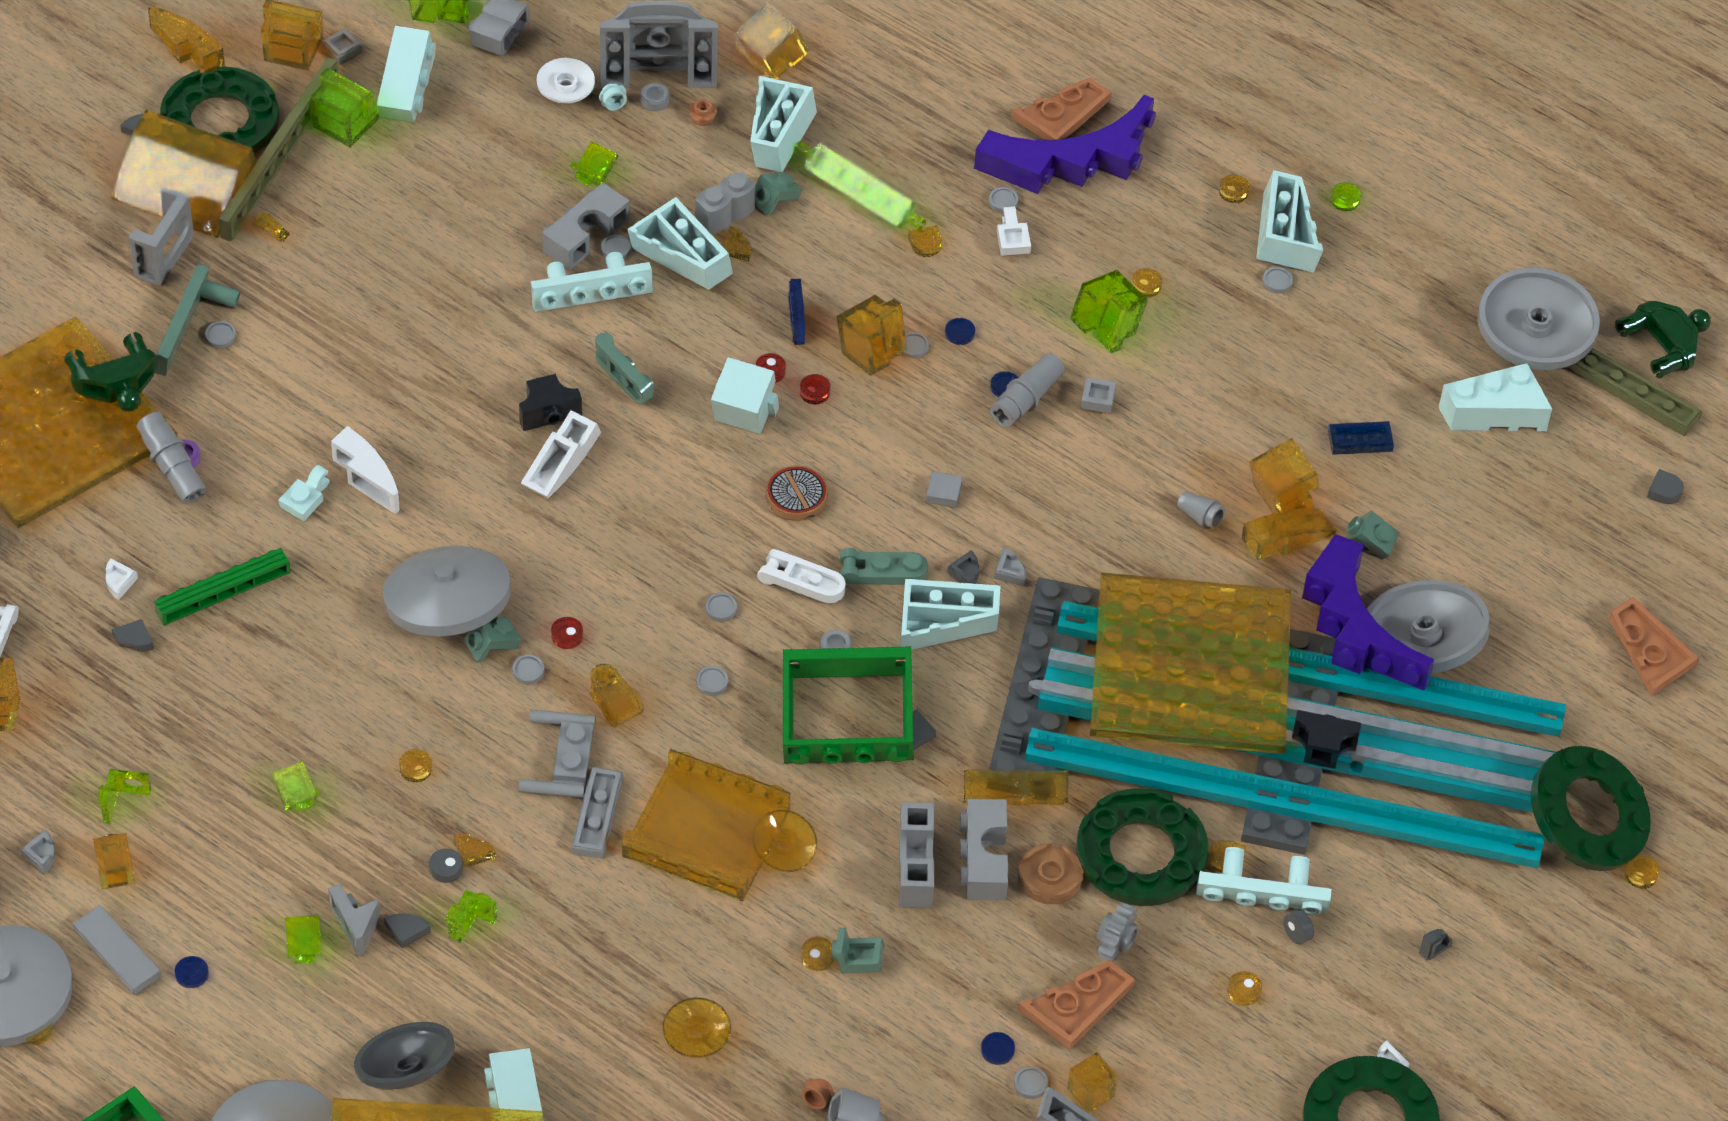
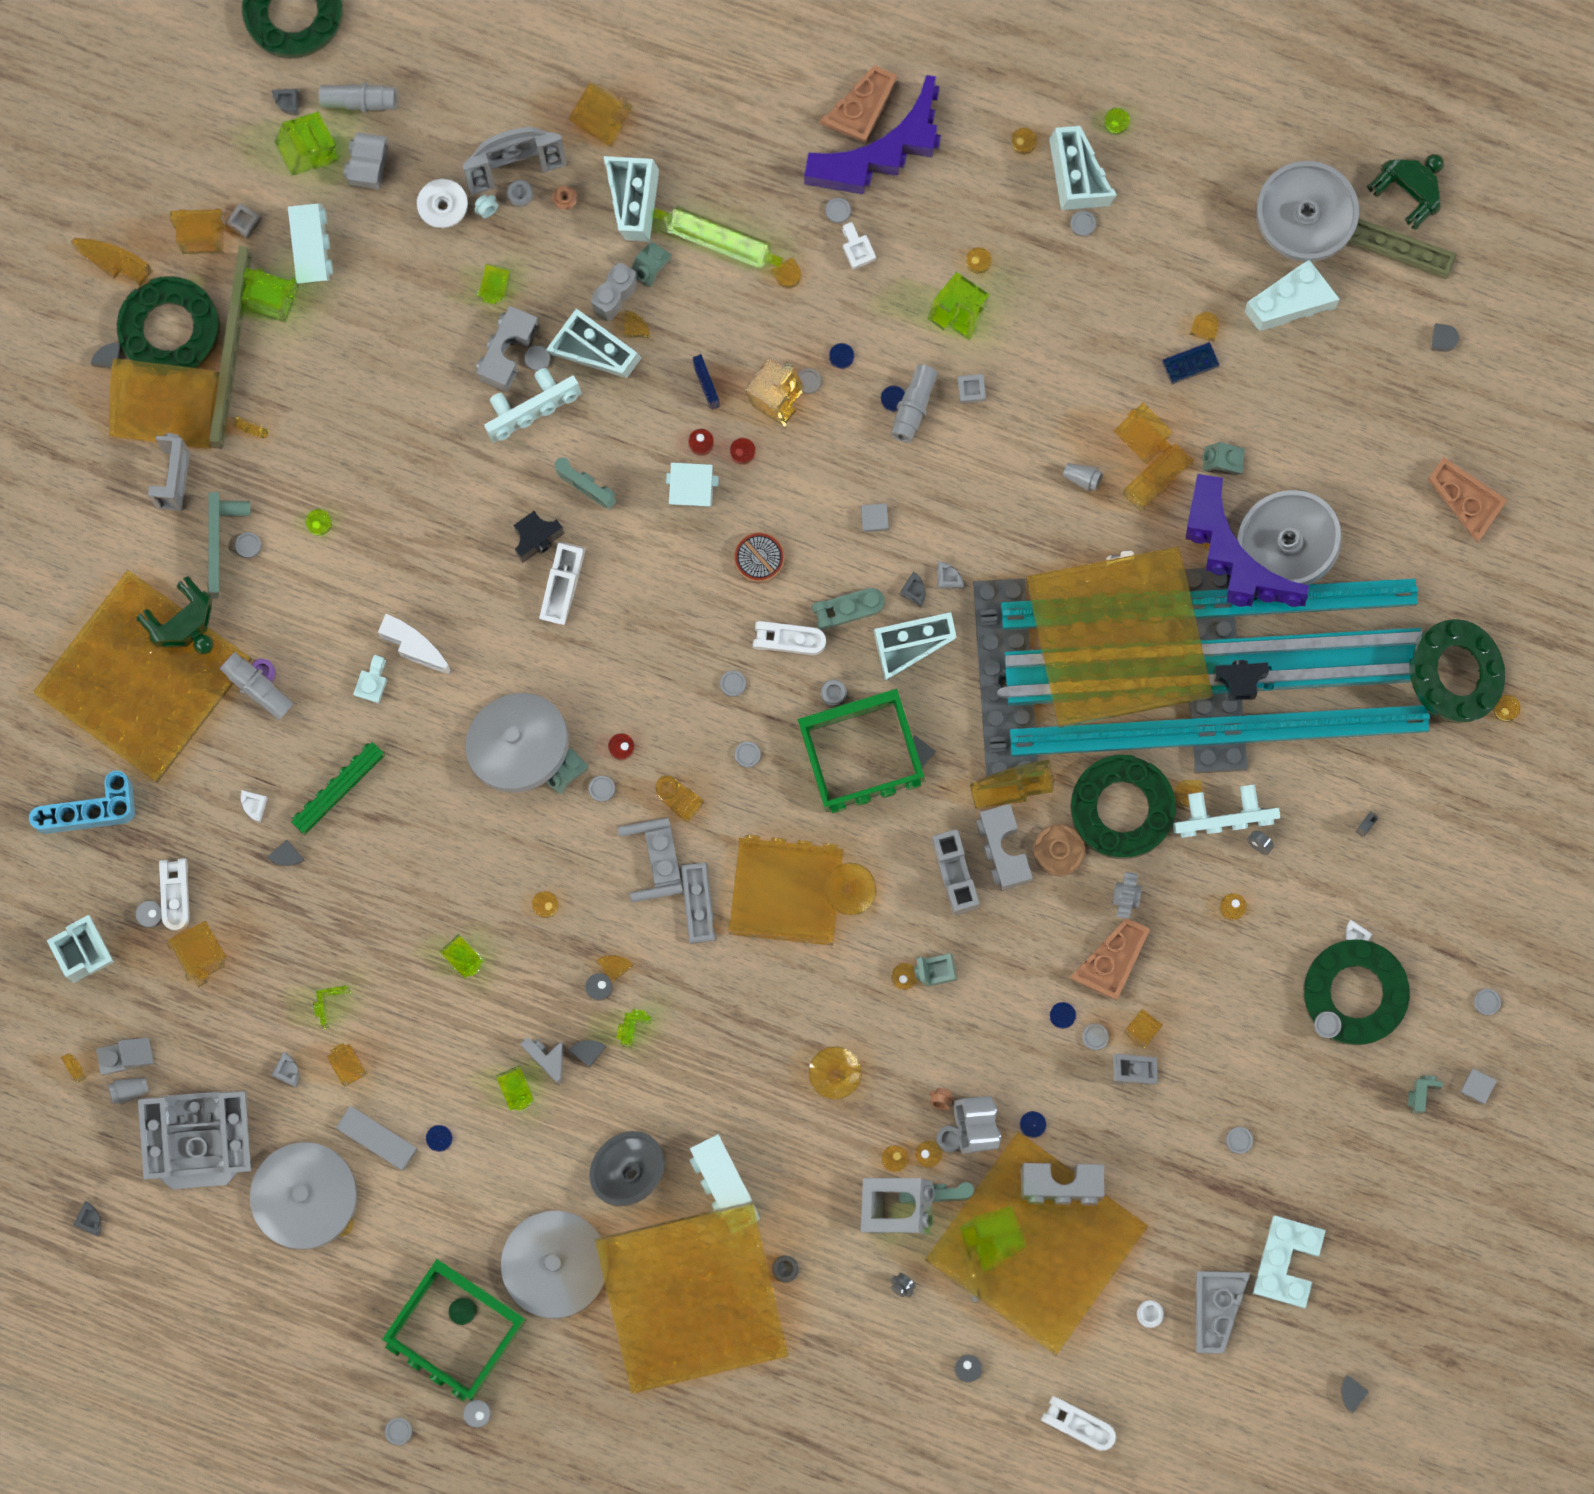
camera: 10 degrees left, 25 degrees up
none -> clear neon green tile [305,509,332,536]
none -> clear yellow tile [1190,312,1219,342]

